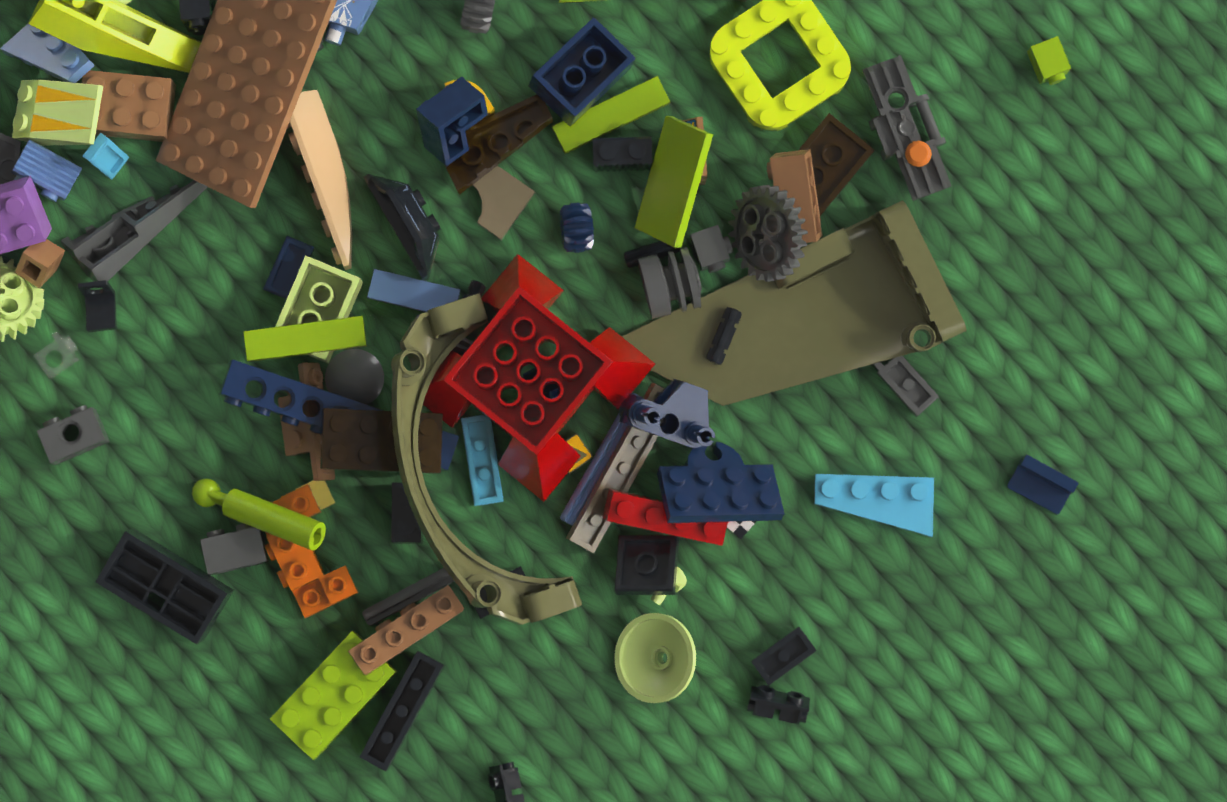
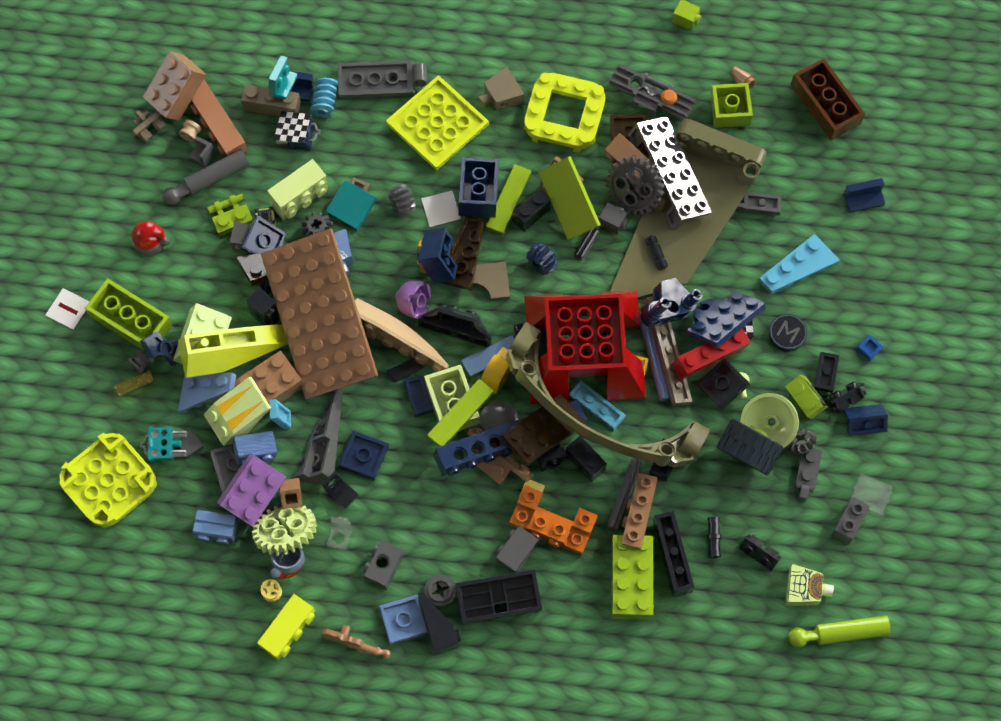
camera: 40 degrees left, 15 degrees down
lime piece [192,479,326,550] -> none
dark grey wheel [638,247,702,319] -> none
none -> dark blue tile [338,431,389,480]
none -> medium blue tile [379,594,429,645]
none -> black sticker [387,358,425,382]
none -> medium lavender cylinder [395,280,431,319]
none -> black slope [418,592,461,655]
none -> white sticker [421,191,461,227]
none -> dark grey gear [424,575,456,607]
none -> yellow brick [481,347,510,394]
none -> black brick [538,444,567,472]
none -> bracket [628,117,711,230]
none -> black pin [706,517,722,558]
none -> lime brick [710,83,753,128]
none -> black wheel [716,419,783,476]
none -> medium nougat cone [729,66,756,90]
none -> black tile [769,314,807,351]
none -> lime brick [785,375,828,419]
none -> dark grey gear [787,429,817,454]
none -> reddish brown brick [790,58,865,140]
none -> dark grey hinge [795,449,822,502]
none -> dark blue panel [844,404,888,436]
none -> blue tile [856,335,884,362]

